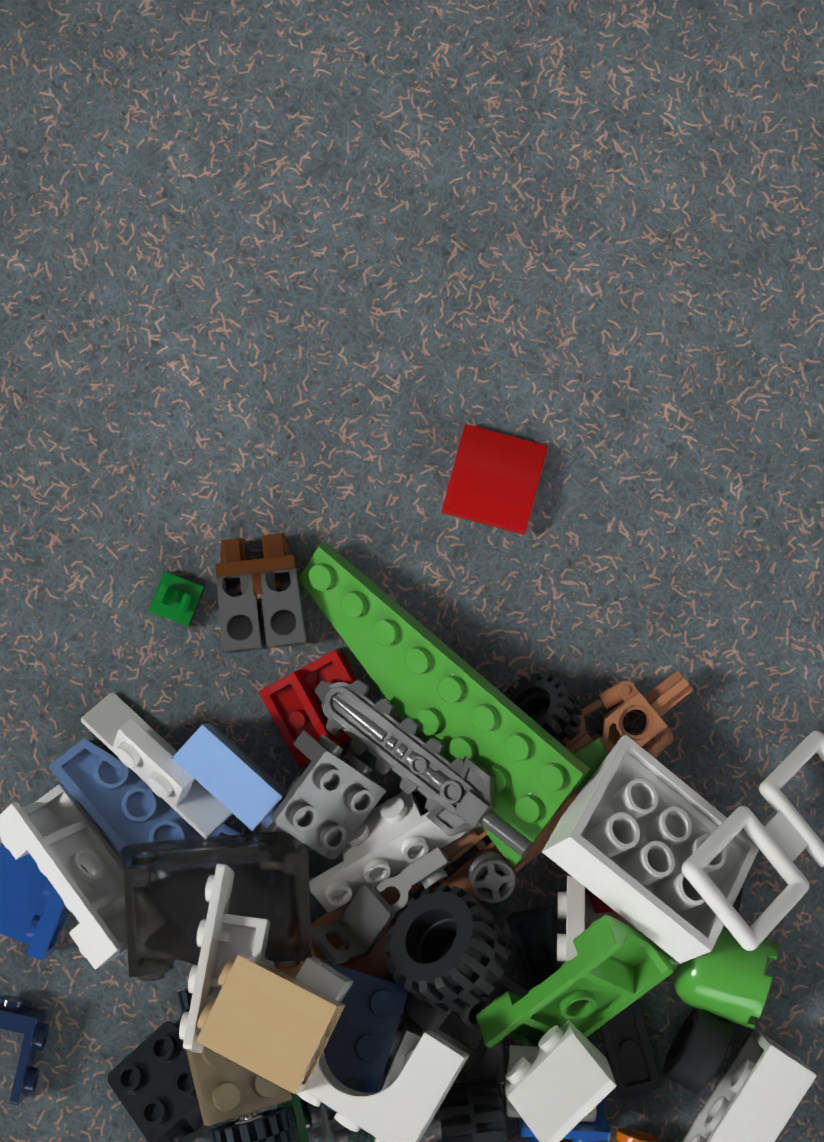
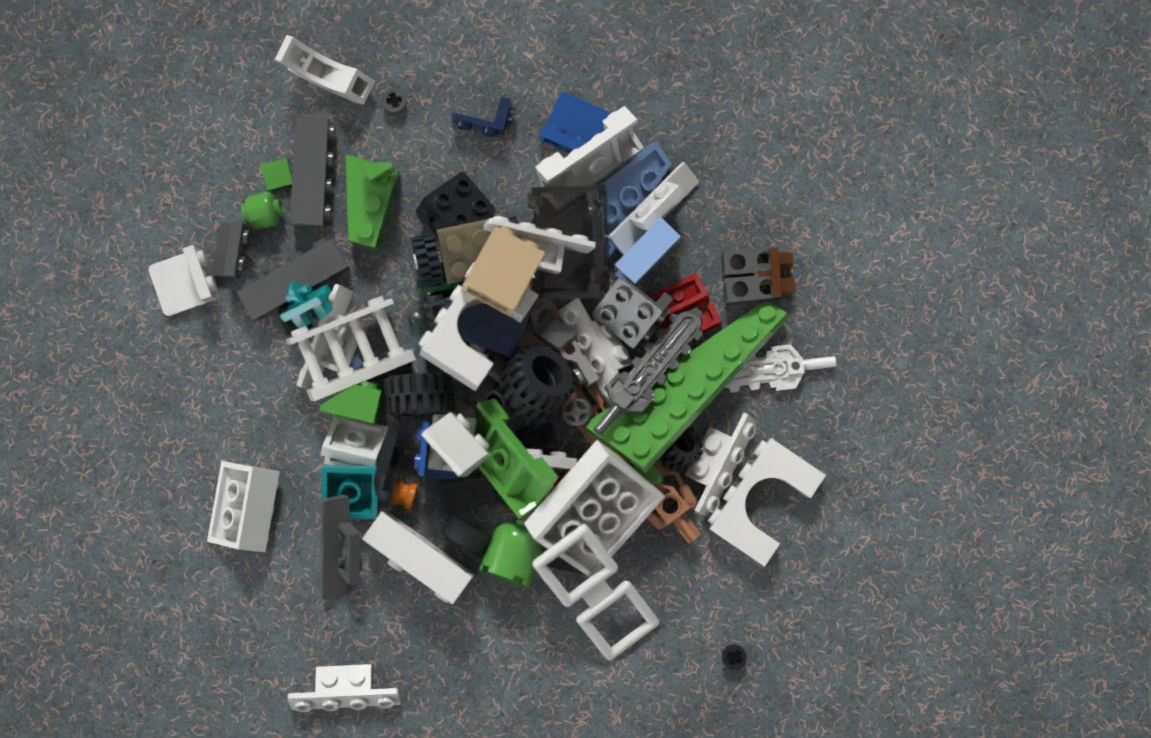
camera: 90 degrees right, 0 degrees up
green tile [148,571,205,627] -> none
red slope [441,424,548,535] -> none
none -> white bracket [685,413,758,518]
none -> white arch [708,438,826,567]
none -> white bar [725,344,836,393]

